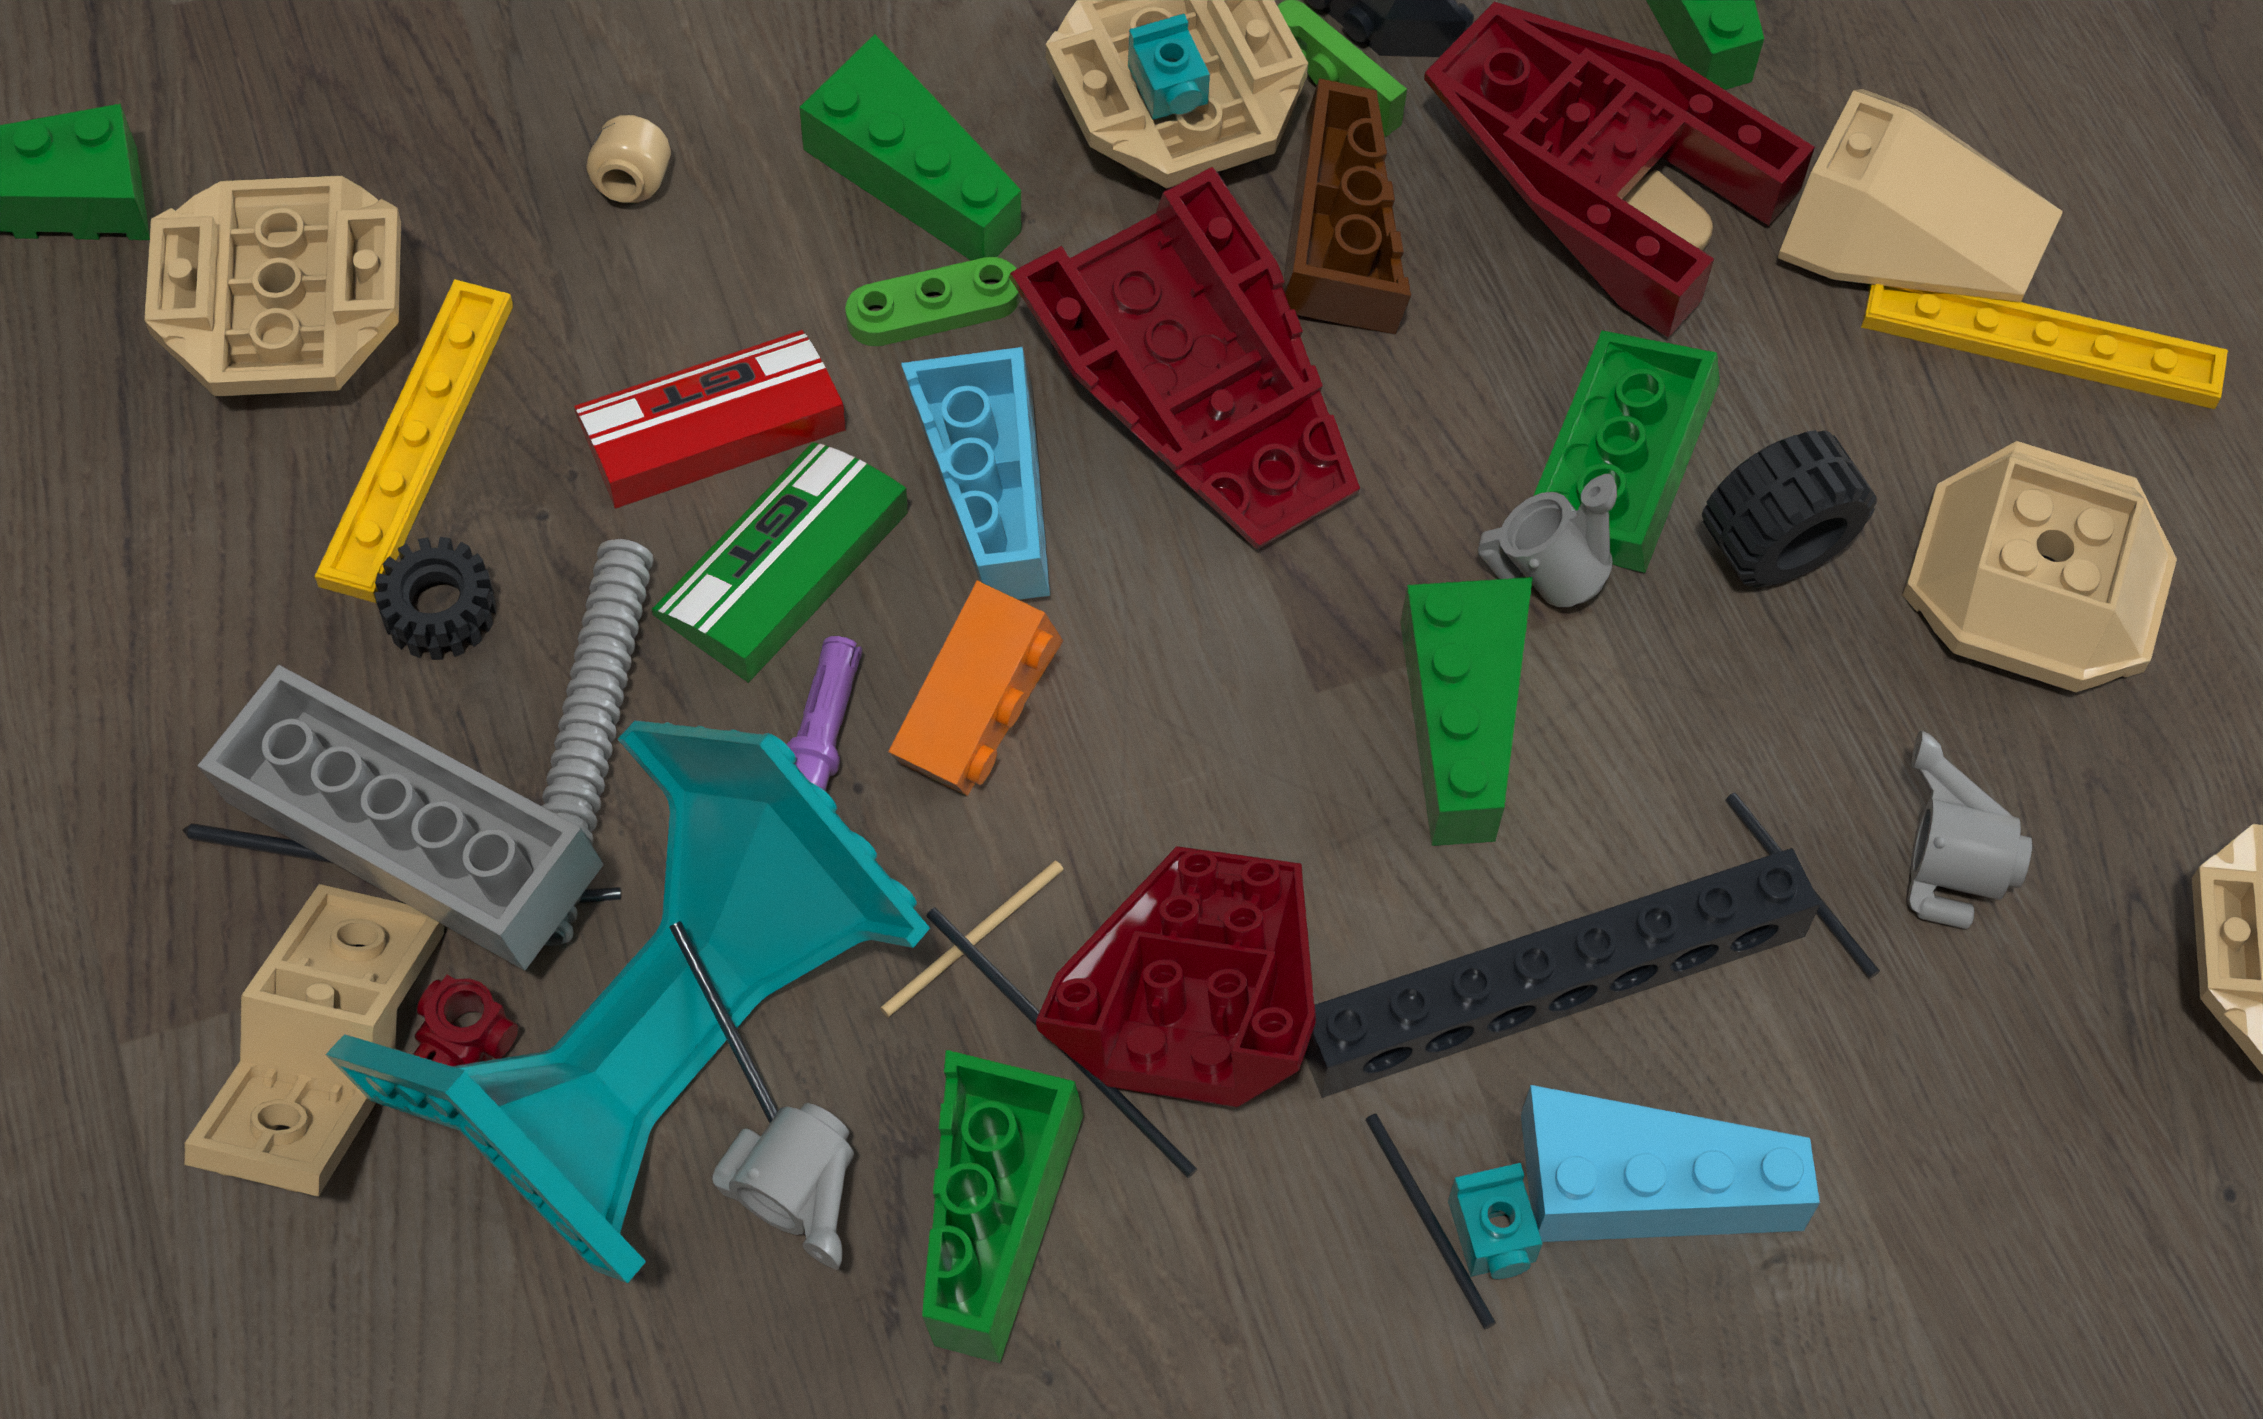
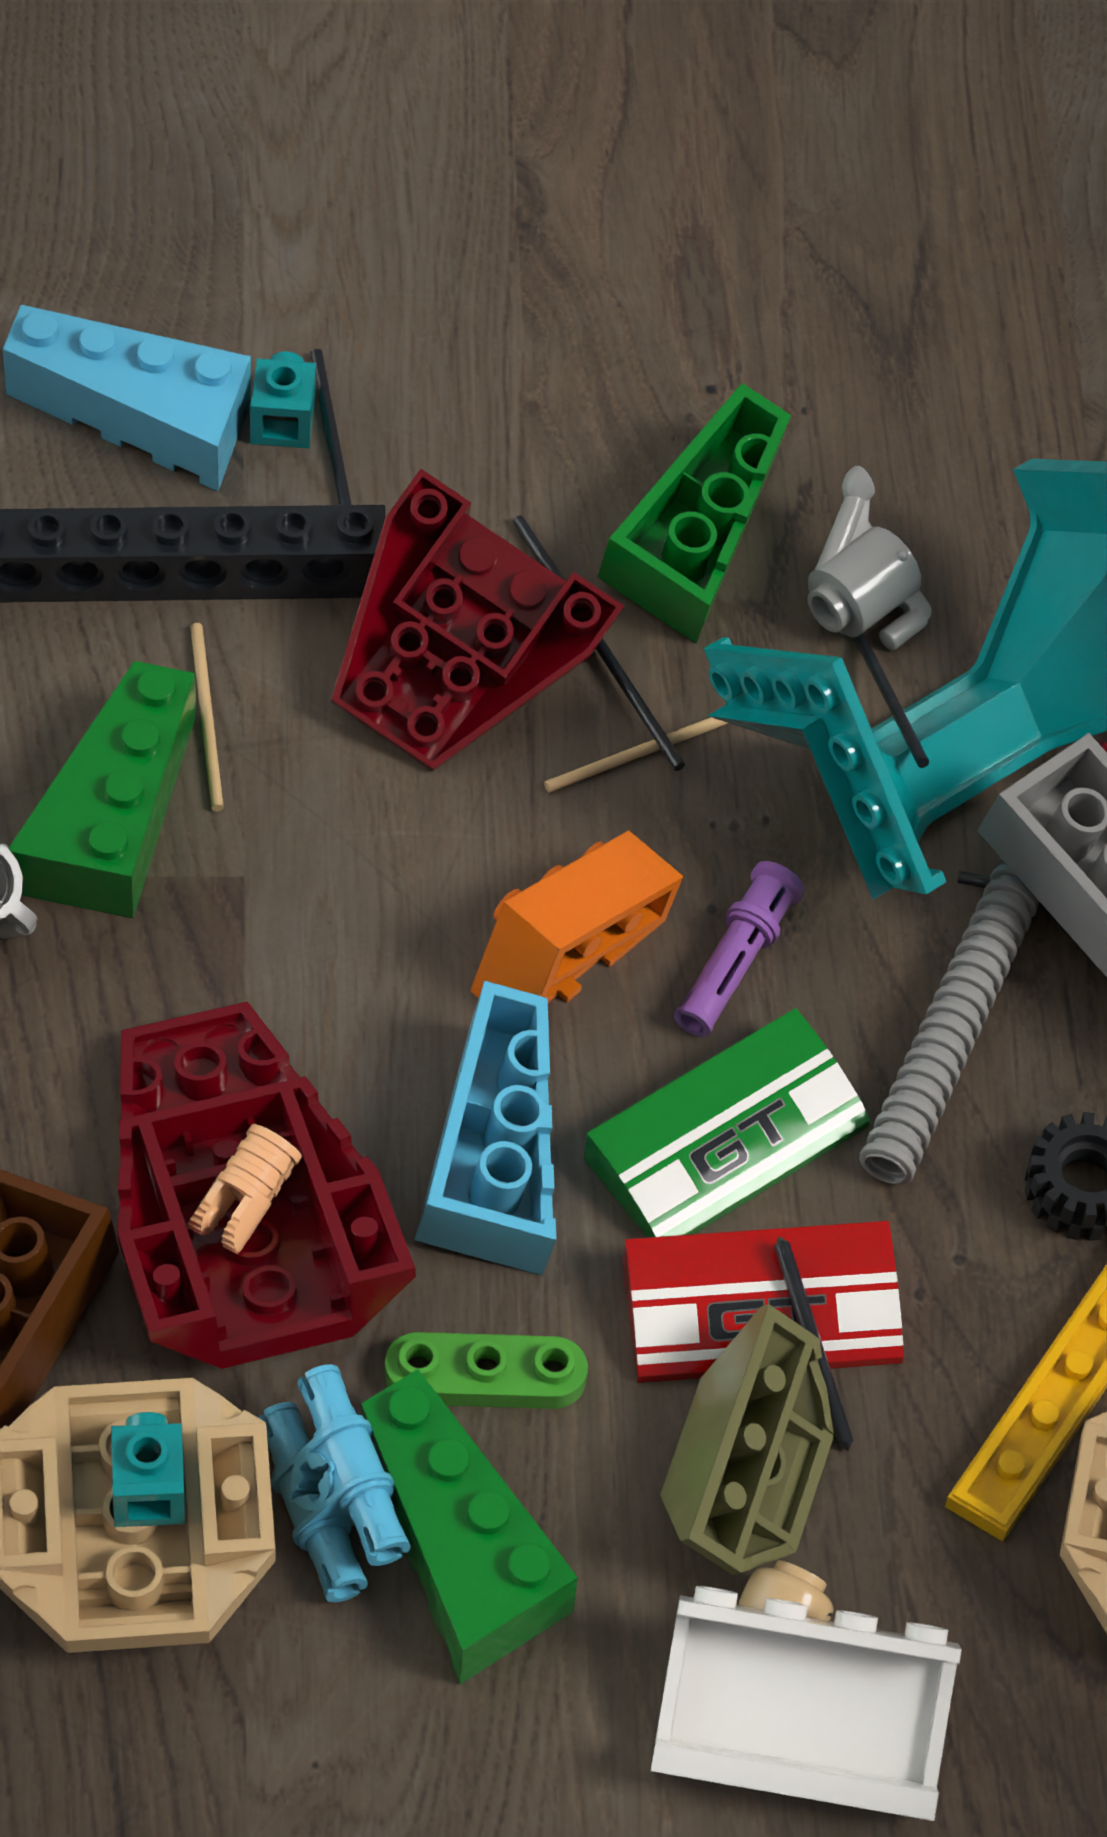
camera: 165 degrees left, 5 degrees down
none -> light nougat hinge [188,1124,302,1254]
none -> tan axle [190,623,224,812]
none -> medium azure pin [258,1364,411,1603]
none -> white panel [651,1586,962,1821]
none -> olive wedge [660,1304,834,1575]
none -> black axle [774,1236,853,1451]

